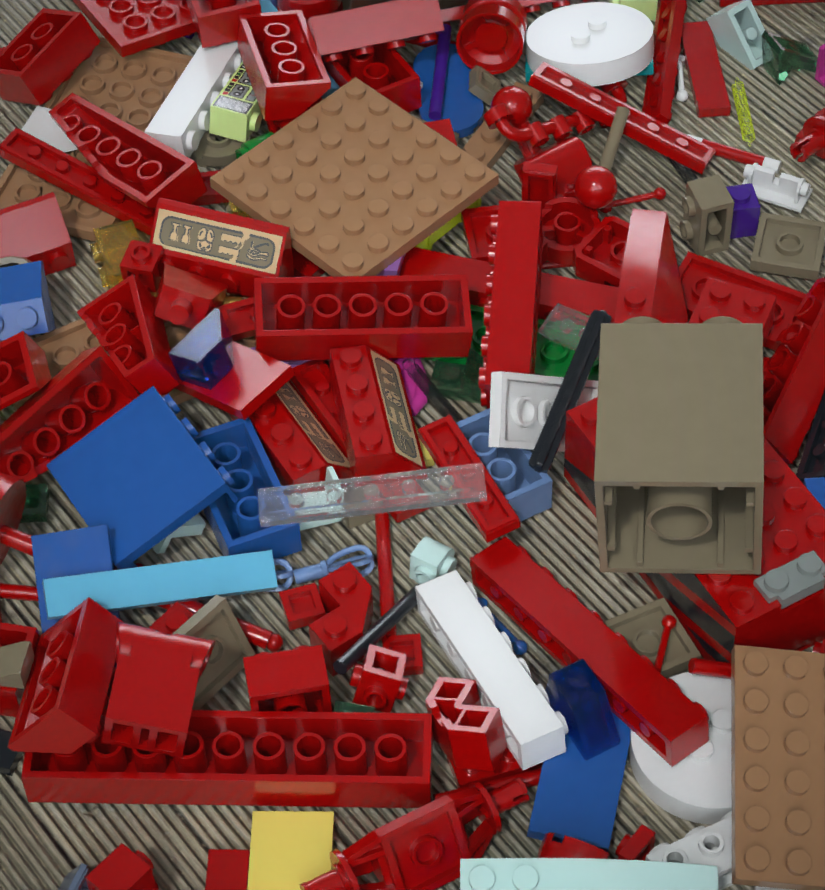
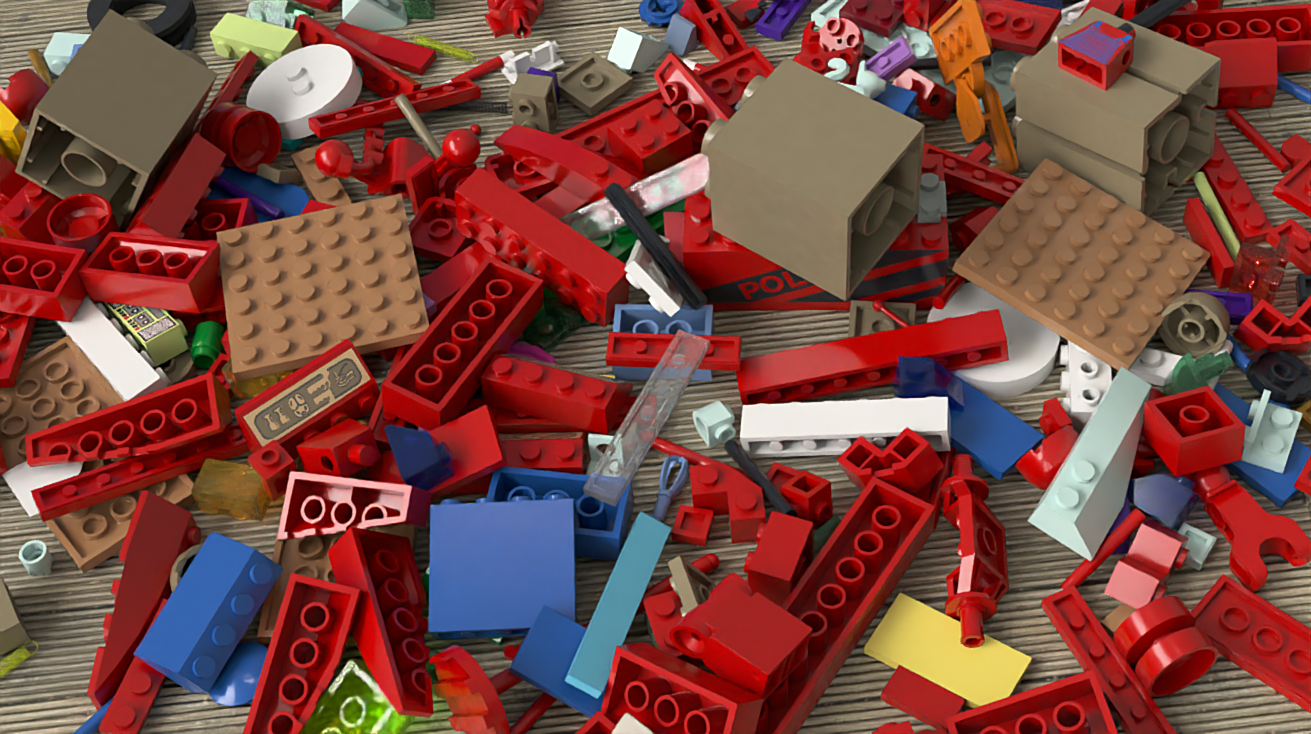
camera: 55 degrees left, 0 degrees up
black piece [402,359,463,423] -> none

